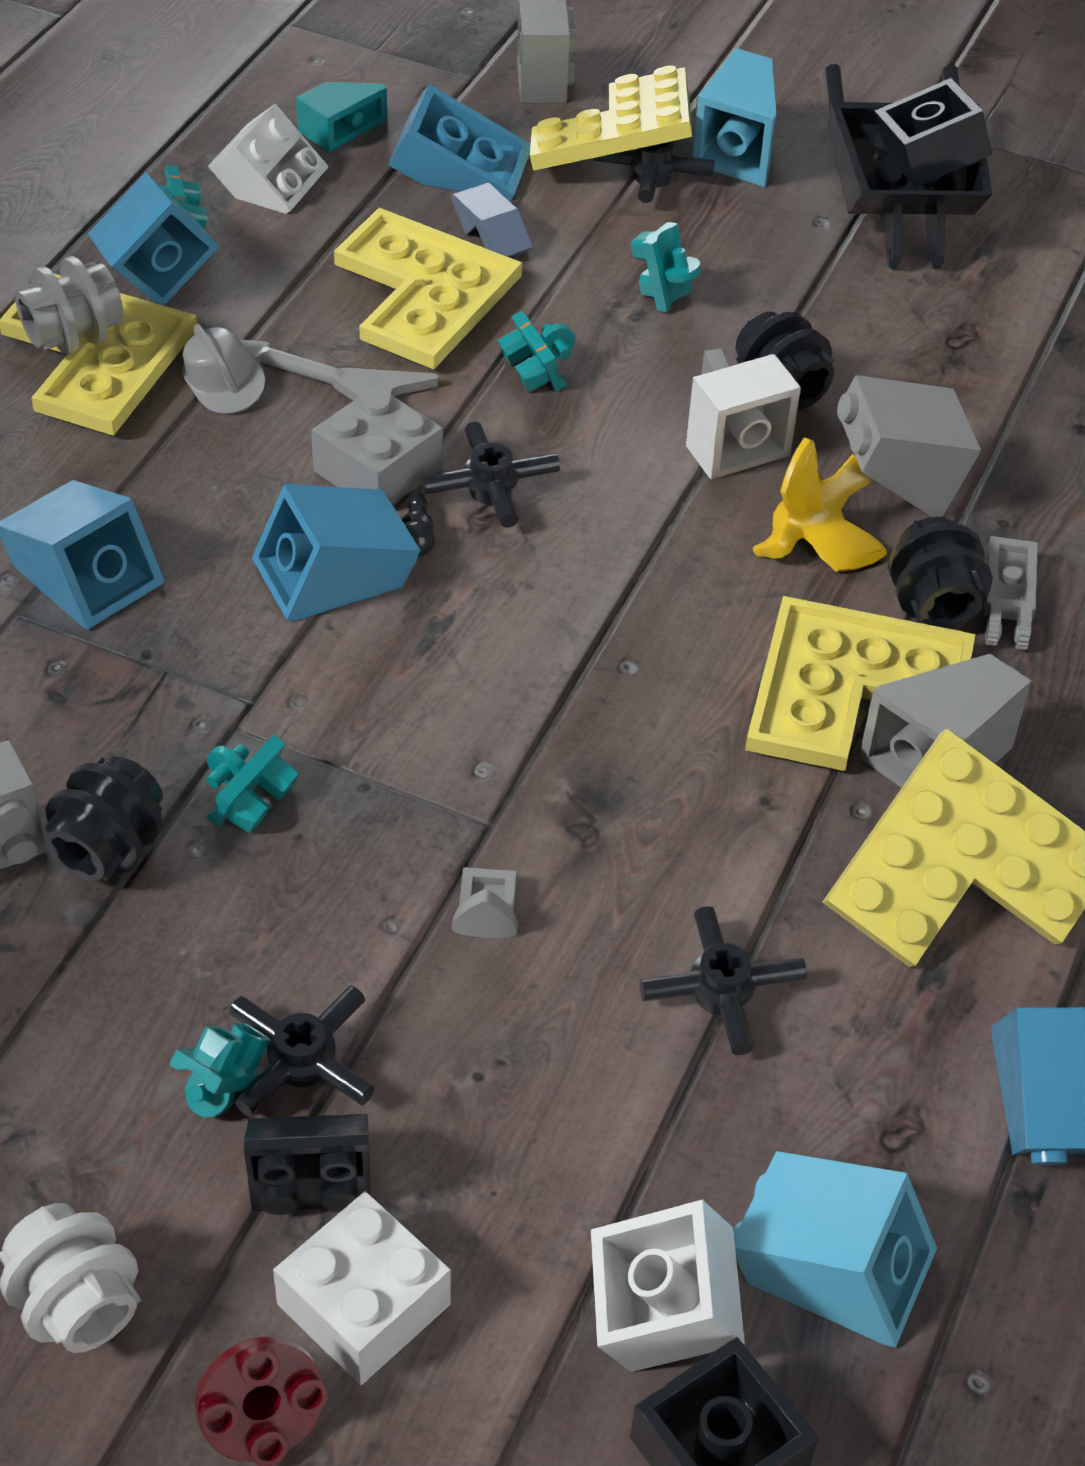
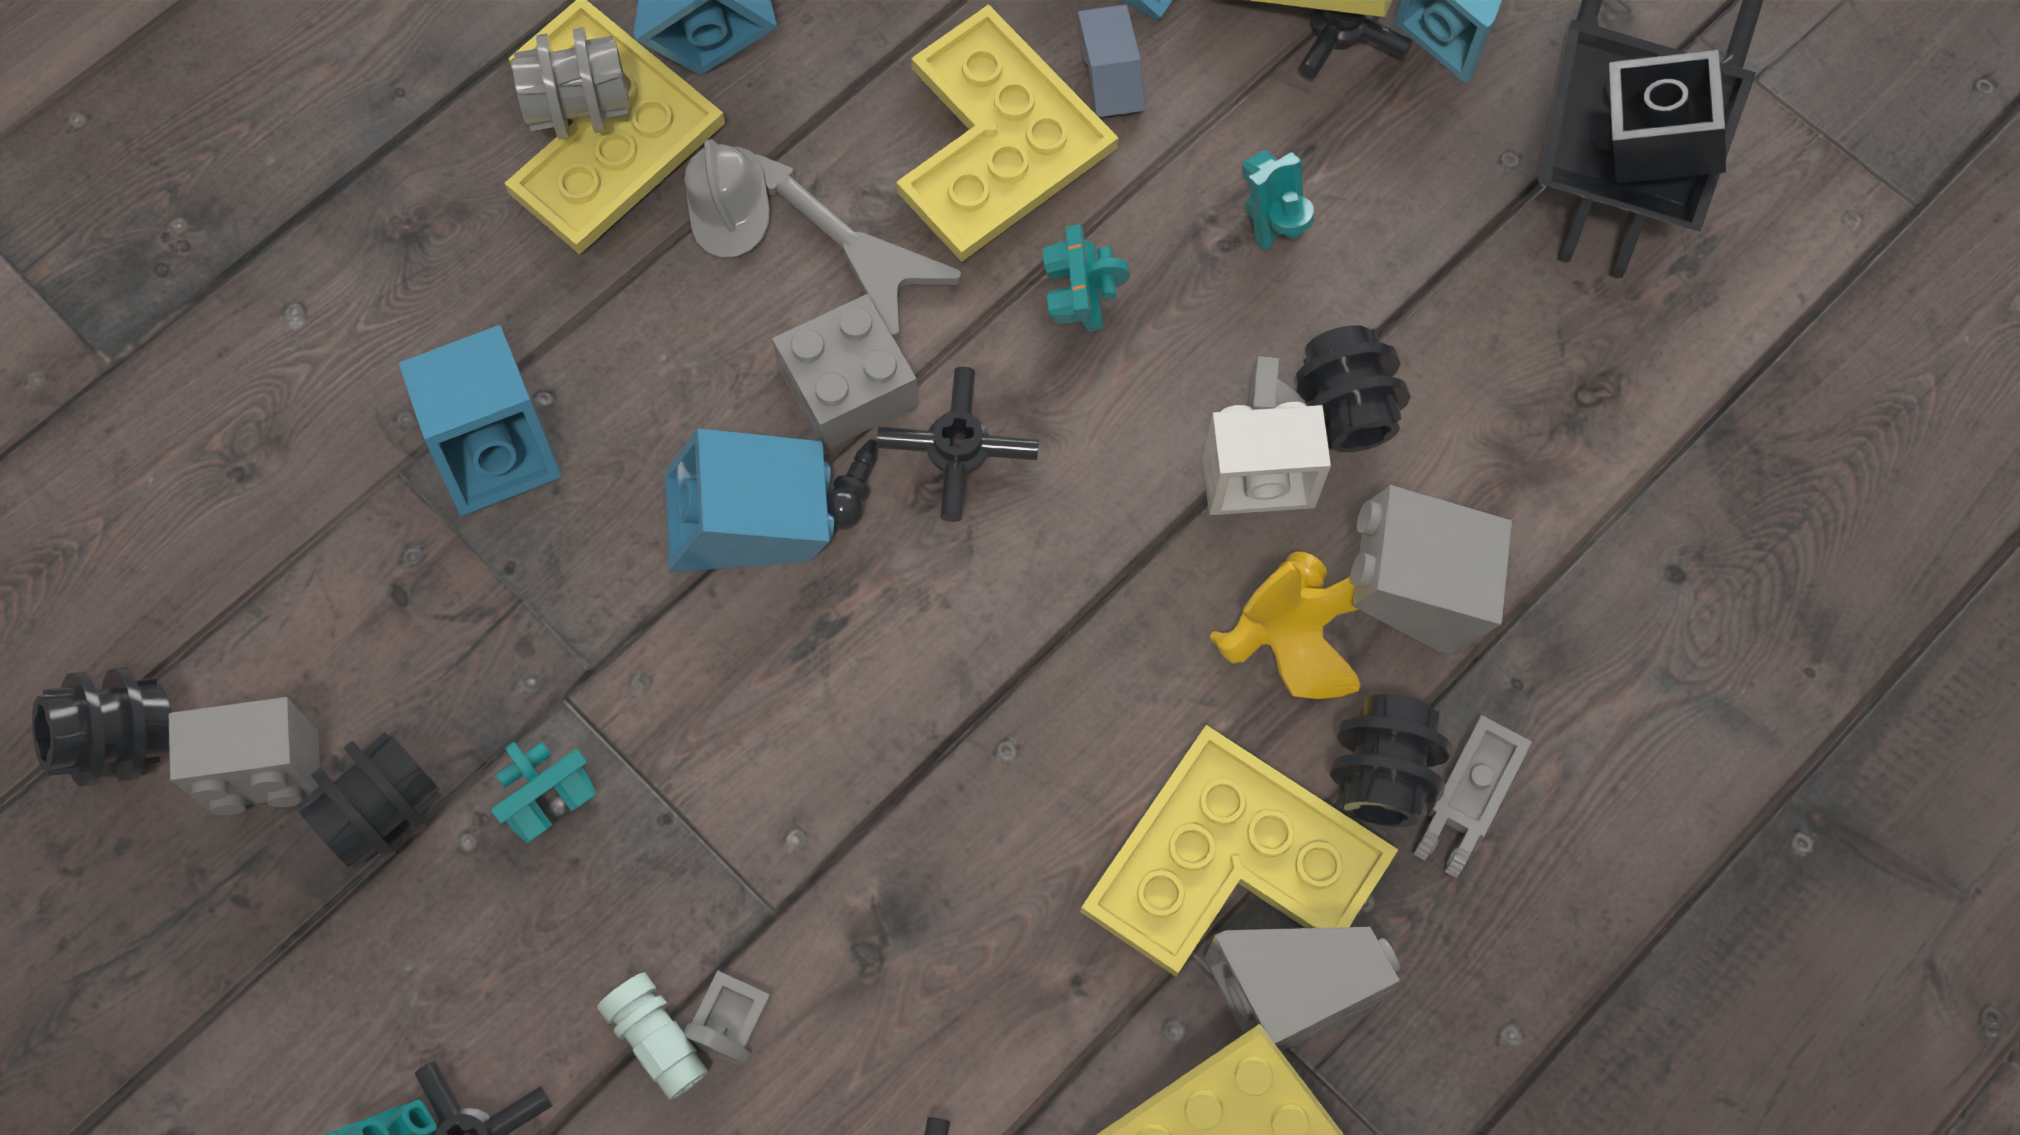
camera: 20 degrees right, 20 degrees up
none -> light aqua axle [597,972,709,1101]

